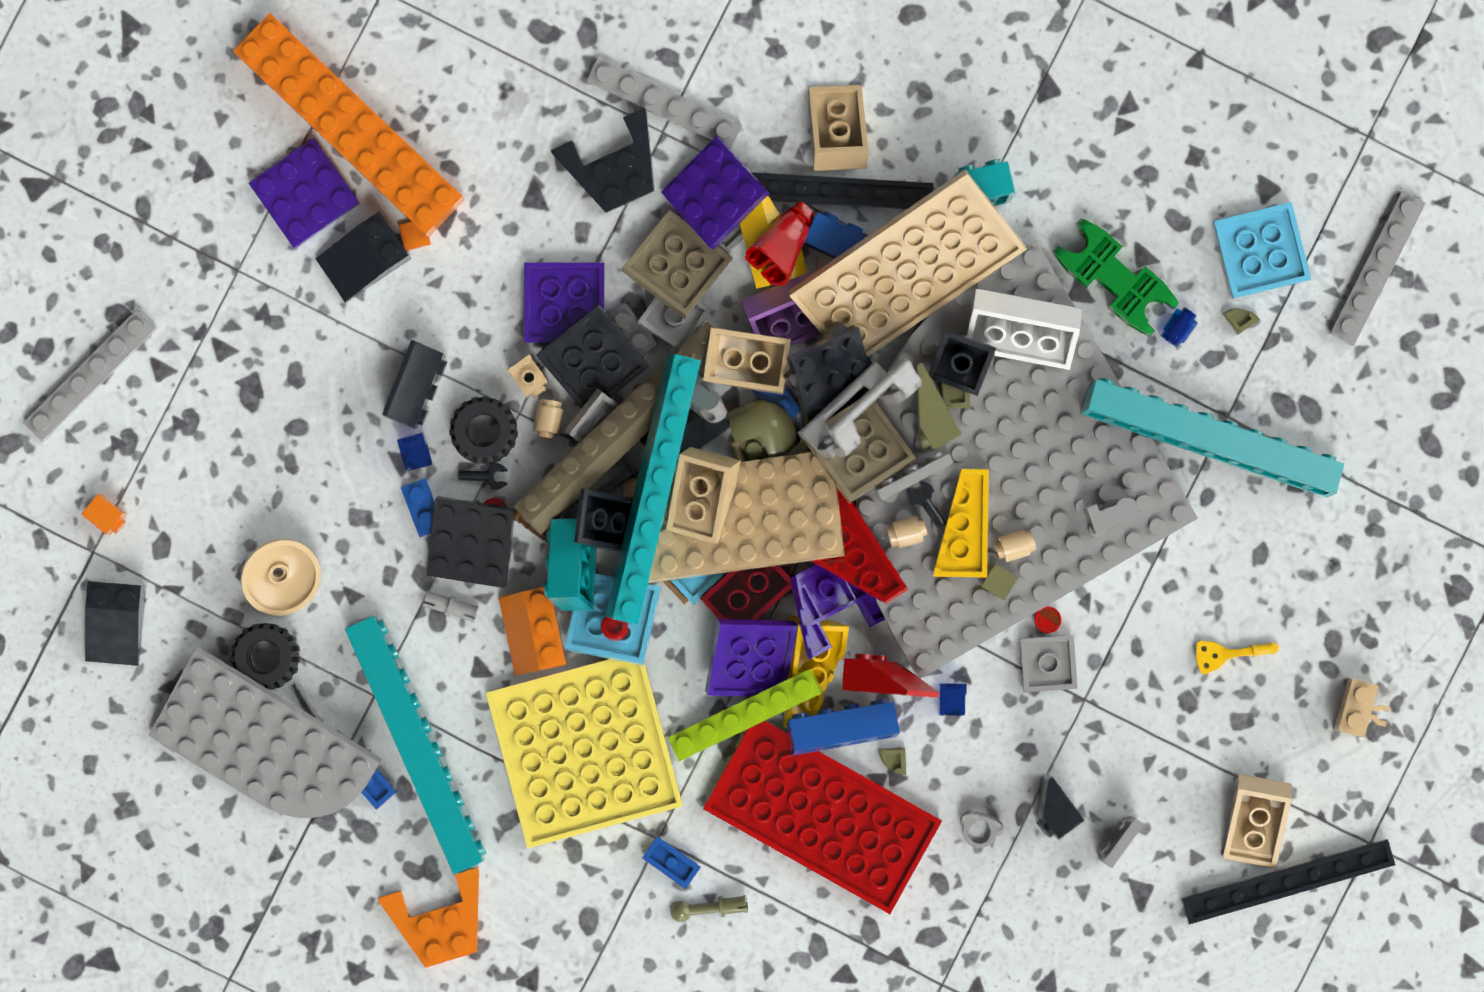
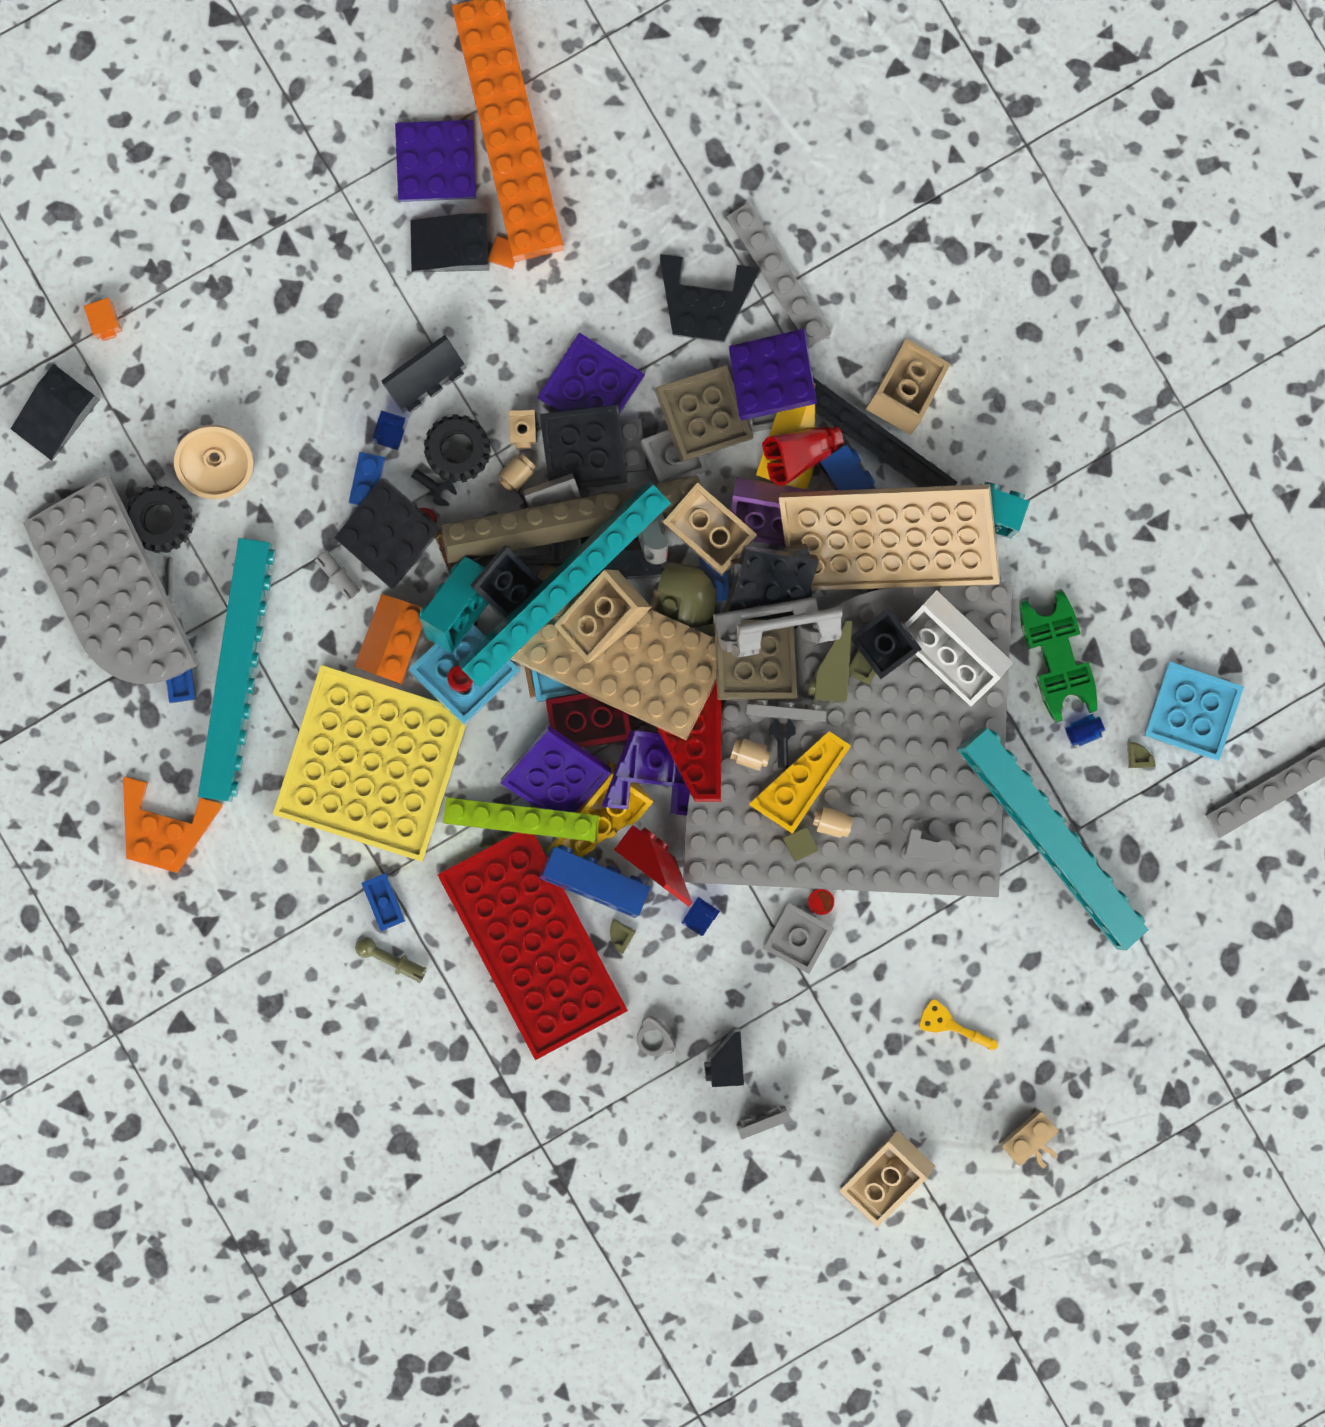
camera: 25 degrees right, 0 degrees up
light grey plate [23,310,157,442] -> none
black plate [1181,839,1396,925] -> none

